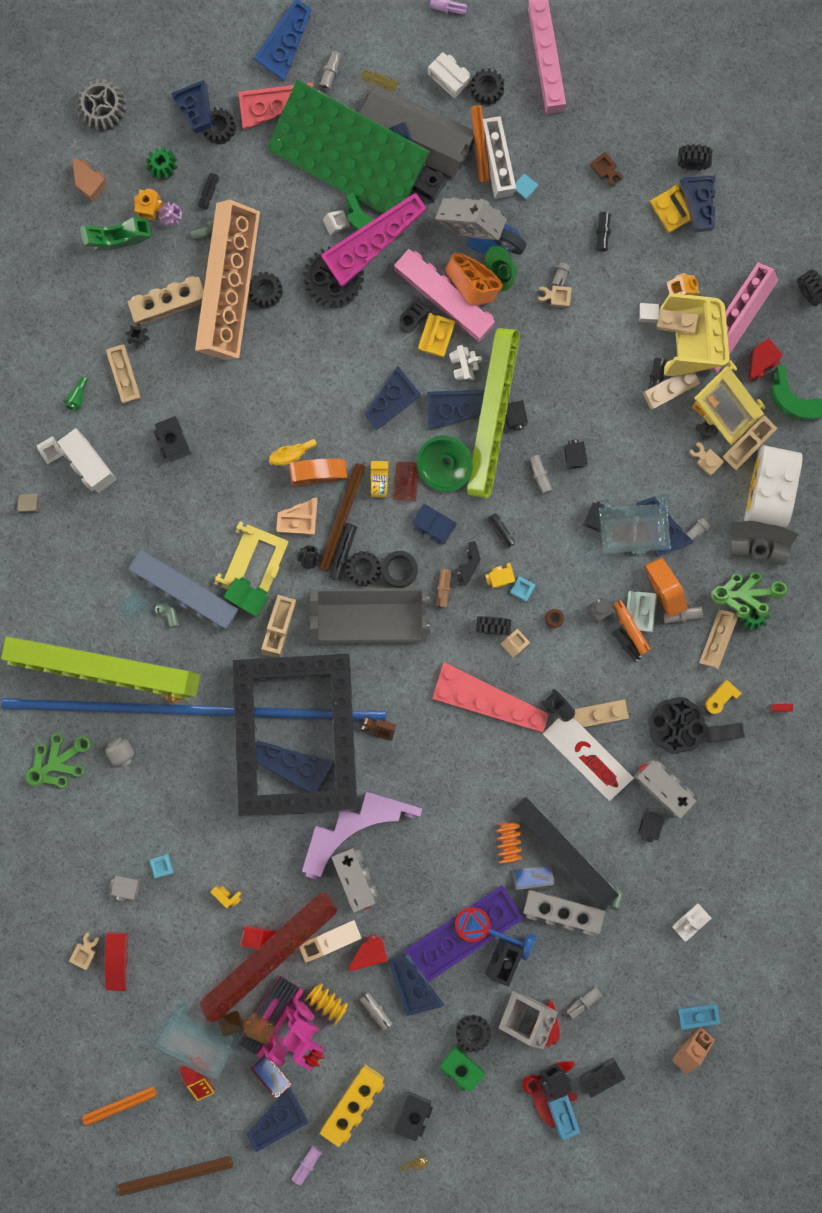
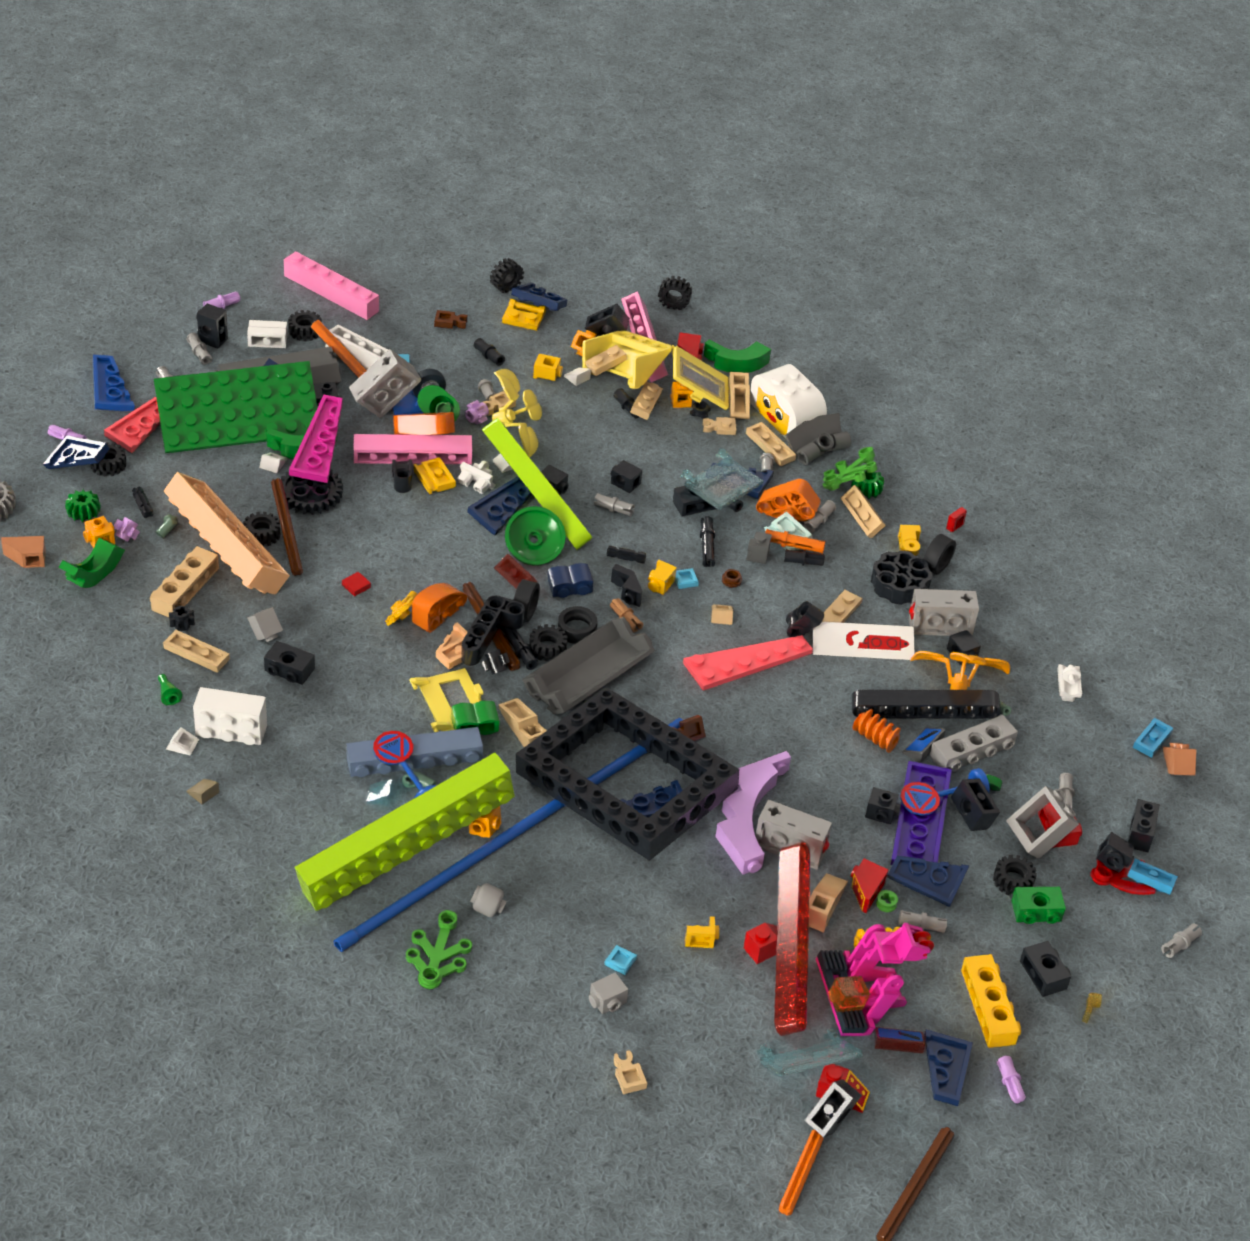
camera: 55 degrees left, 40 degrees down
red slope [105,931,129,991] -> none
dark brown slope [219,1011,243,1036] -> none
clear yellow axle [362,69,398,92] -> none
dark blue wing [365,366,421,431] -> none
yellow leg [371,461,389,498] -> none
black tyre [476,616,512,635] -> none
none -> lavender axle [48,425,87,440]
none -> light grey pin [186,333,213,365]
none -> black brick [196,303,228,349]
none -> light grey brick [247,607,283,642]
none -> reddish brown axle [271,478,303,576]
none -> red tile [342,572,371,597]
none -> piece [373,731,437,798]
none -> black beam [461,595,525,666]
none -> lavender gear [465,400,489,424]
none -> light yellow plant [492,369,542,458]
none -> black tyre [513,579,540,621]
none -> yellow brick [533,354,563,381]
none -> black brick [585,303,630,337]
none -> black pin [700,516,716,567]
none -> tan plate [746,422,796,466]
none -> black brick [804,1079,862,1137]
none -> black brick [865,787,901,825]
none -> bright green bush [876,890,898,912]
none -> light orange plant [910,651,1010,690]
none -> green tile [986,774,1003,791]
none -> light grey pin [1161,923,1202,958]

